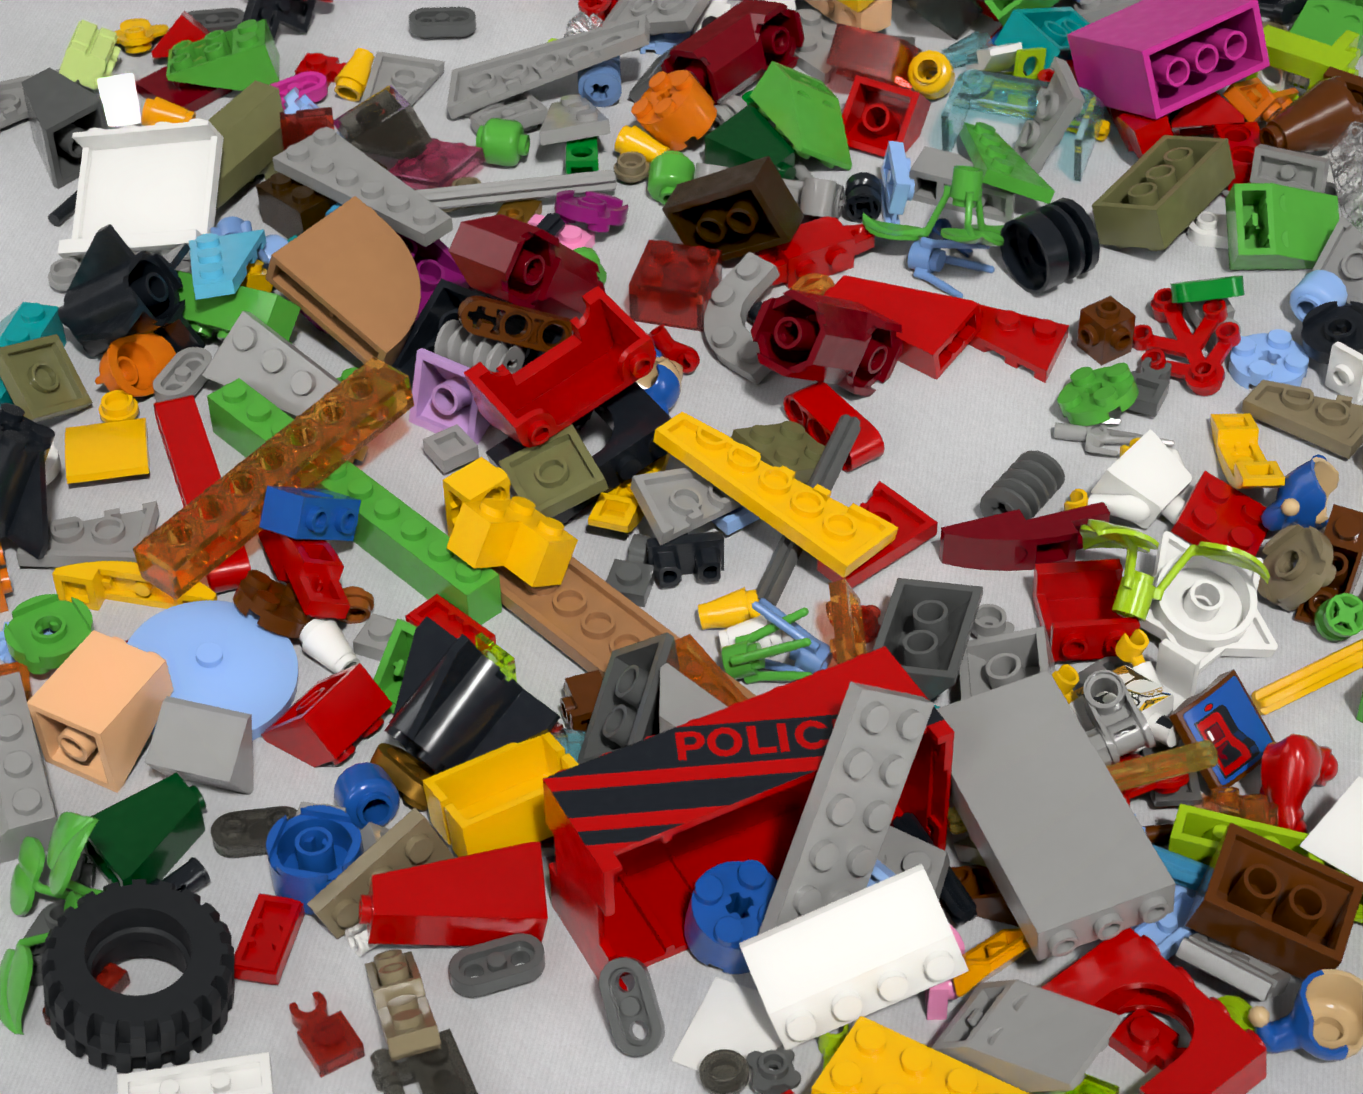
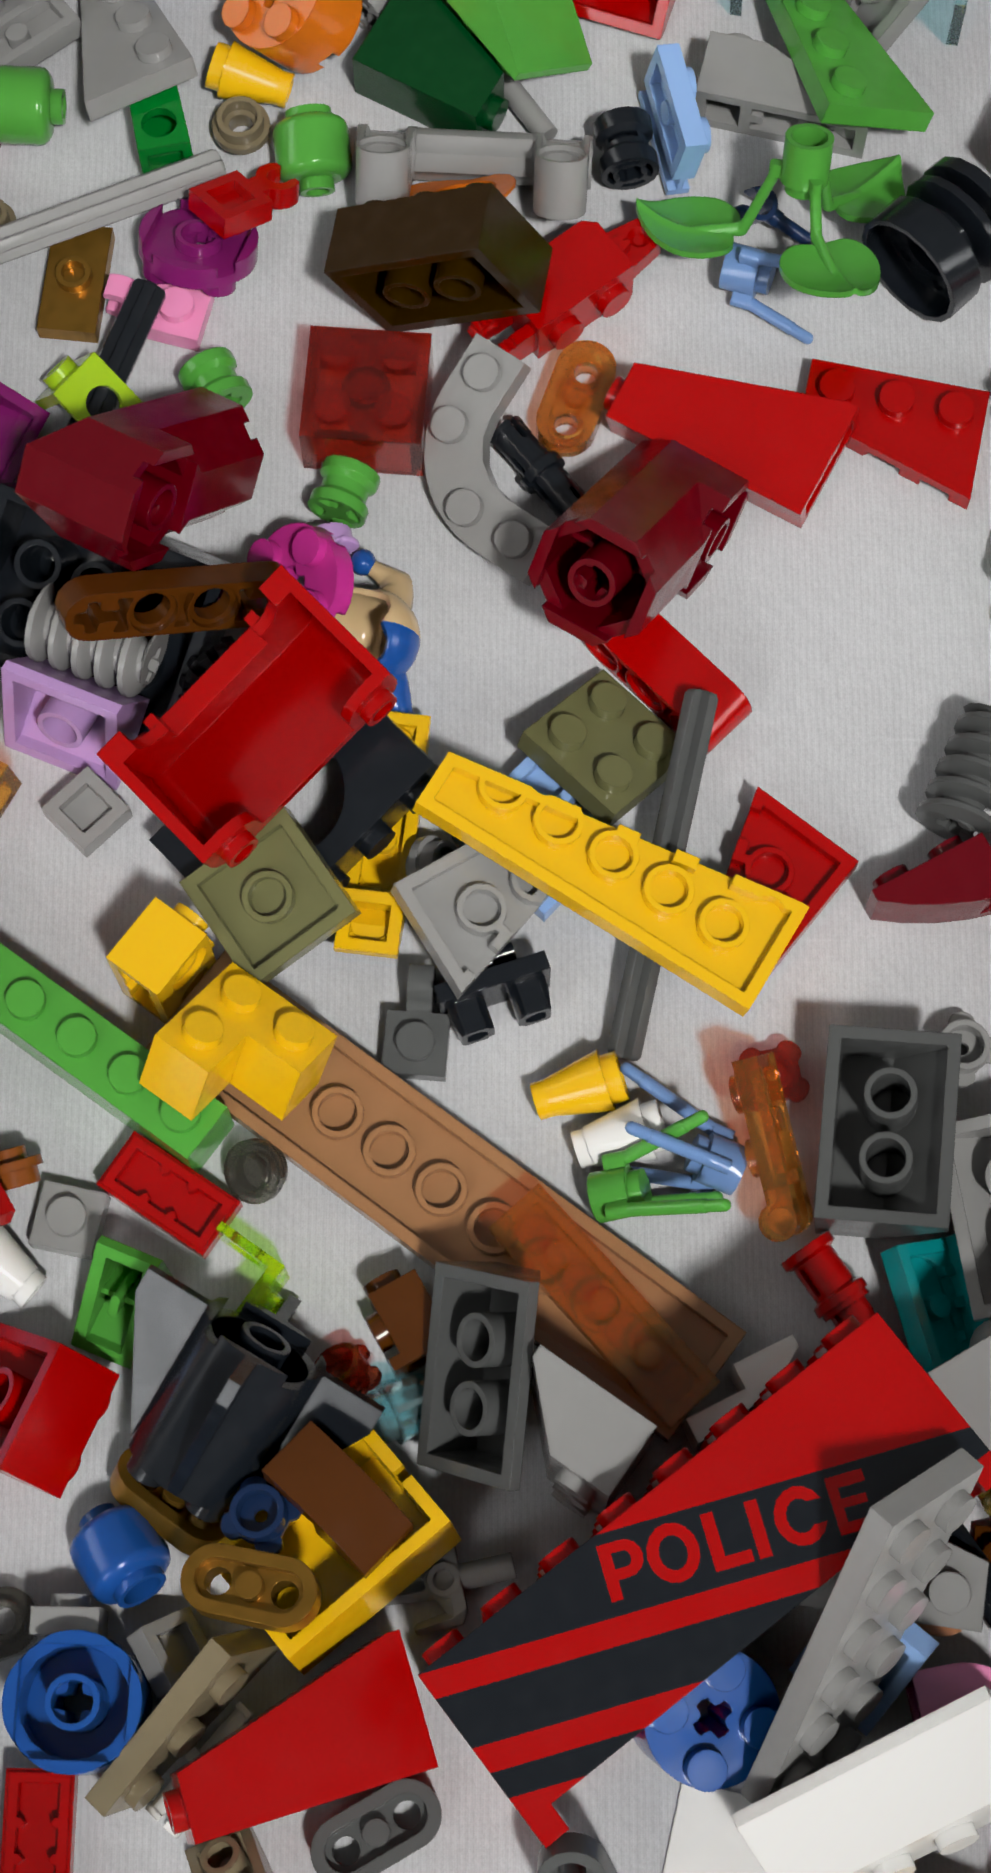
camera: 10 degrees left, 30 degrees up
red arm [648,325,700,373] -> none
none -> pearl gold plate [180,1543,322,1633]
none -> red plate [188,163,300,239]
none -> dark blue plate [221,1476,302,1554]
none -> clear smoke plate [224,1138,288,1204]
none -> reddish brown slope [262,1421,414,1579]
none -> bright green wheel [307,455,381,529]

